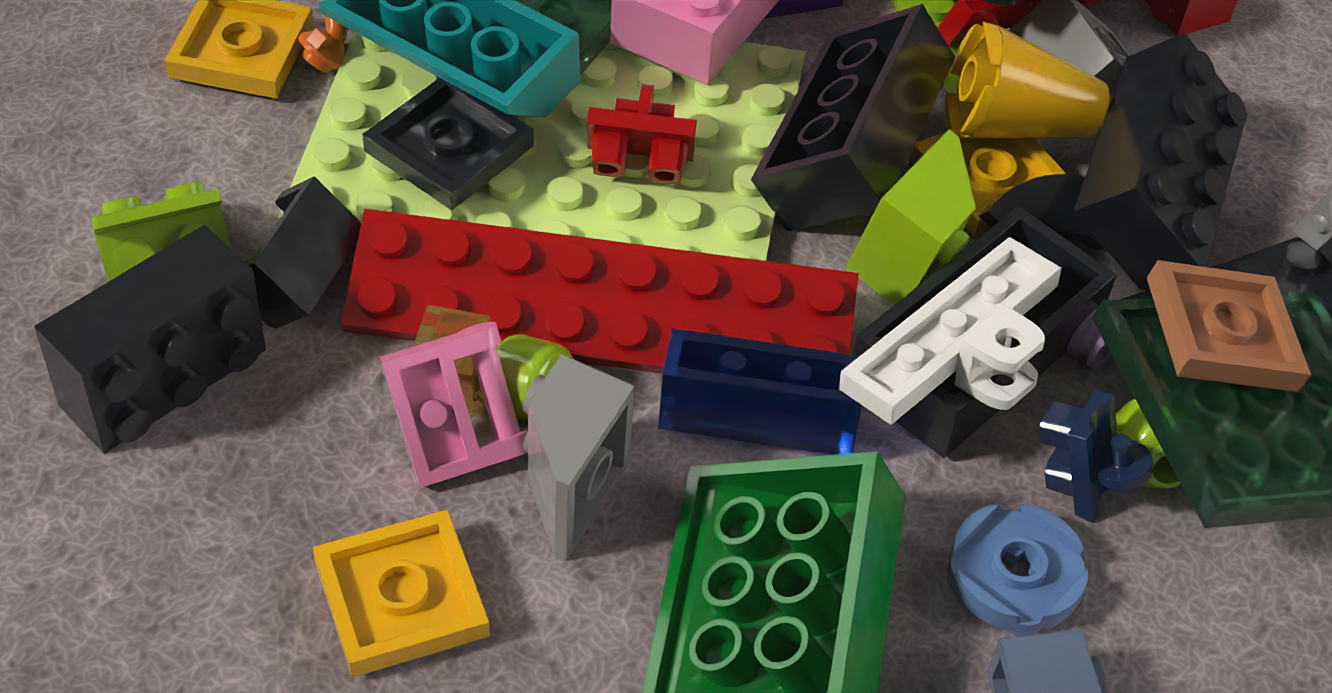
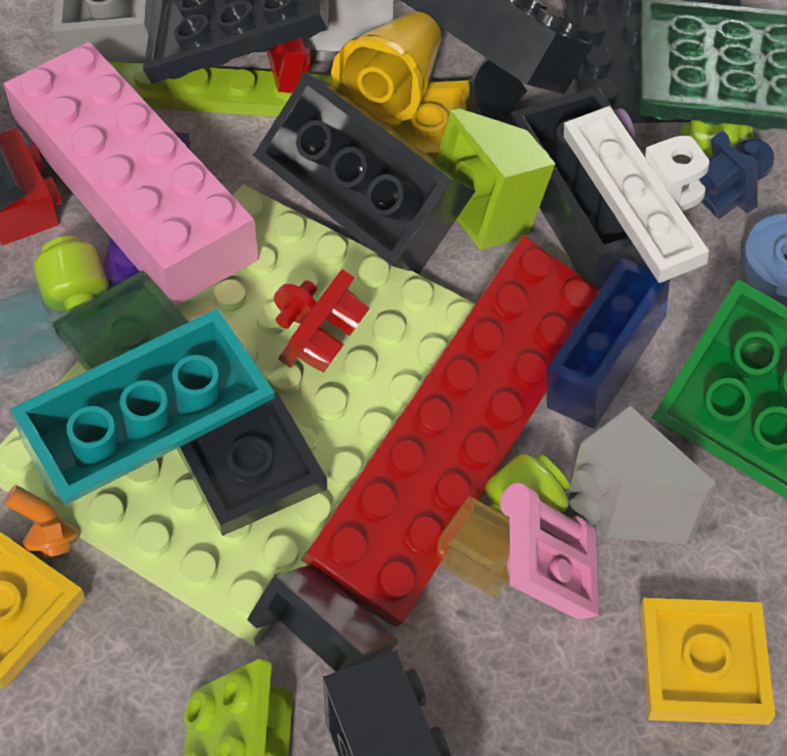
camera: 65 degrees left, 5 degrees up
nougat plate [1147,260,1311,392] -> none

